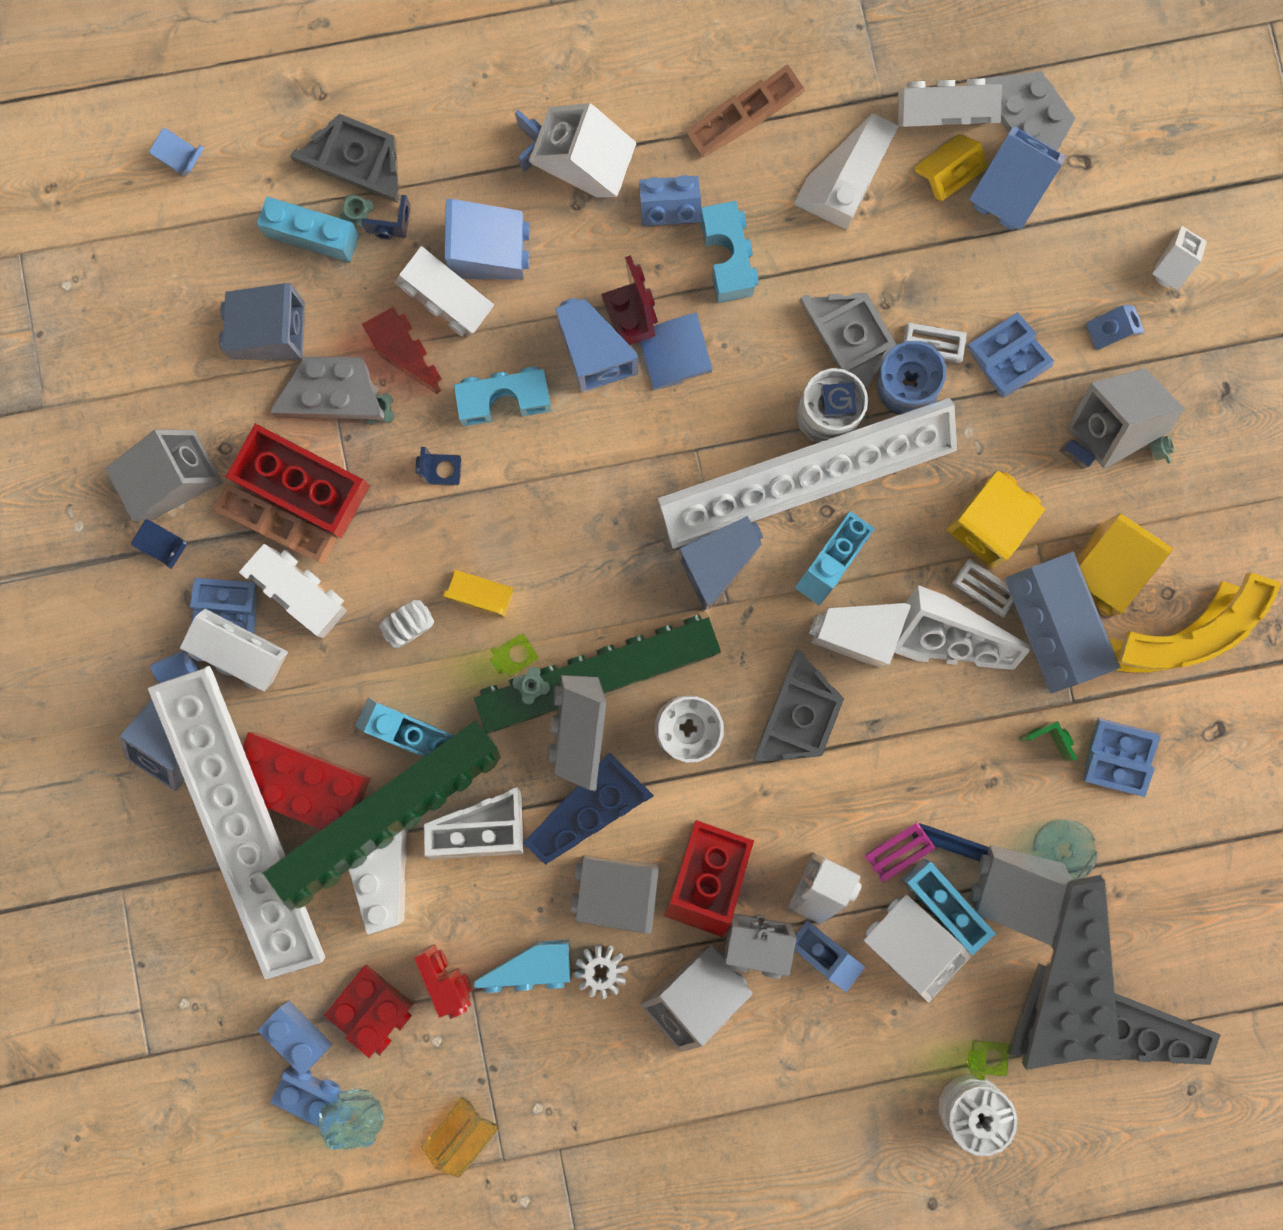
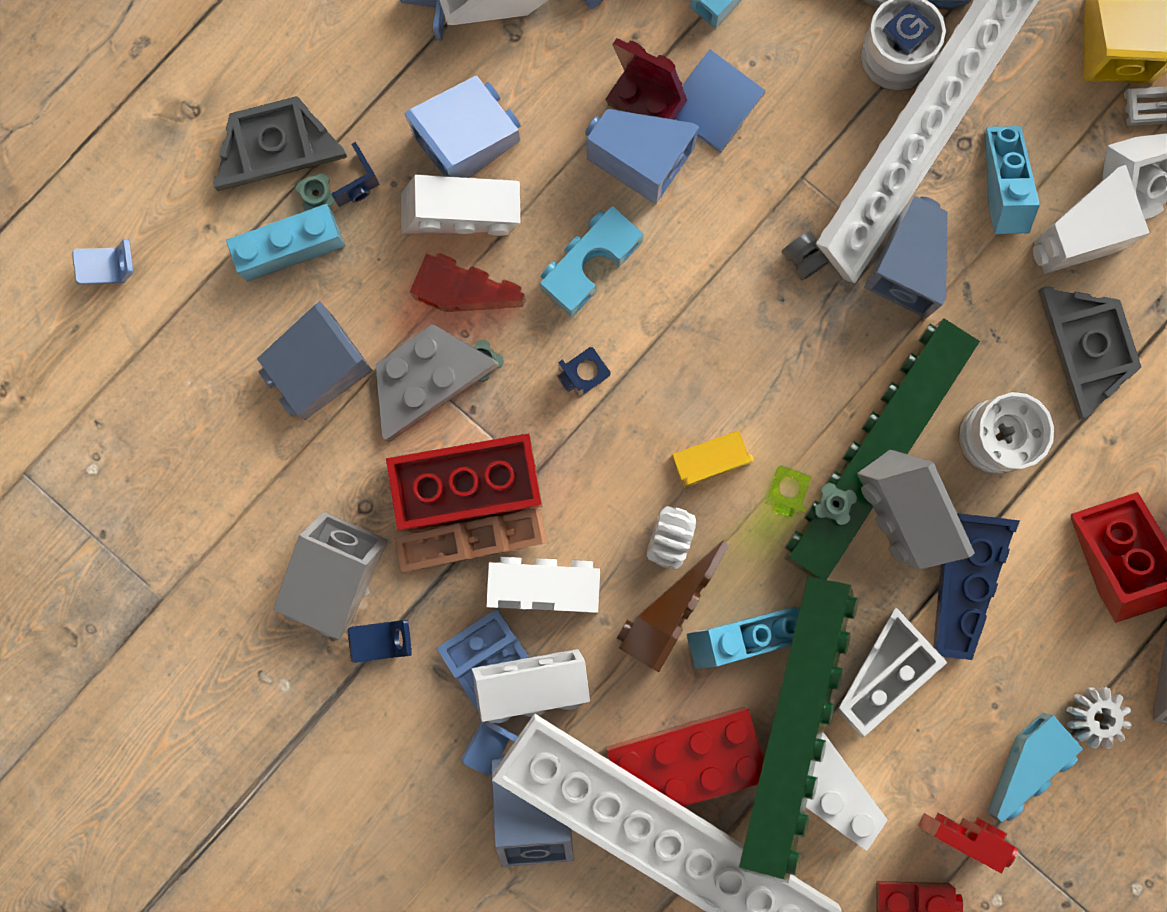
camera: 35 degrees left, 0 degrees up
light grey slope [571,856,659,934] -> none
none -> reddish brown wedge [617,541,730,672]
none -> dark grey wheel [782,231,830,280]

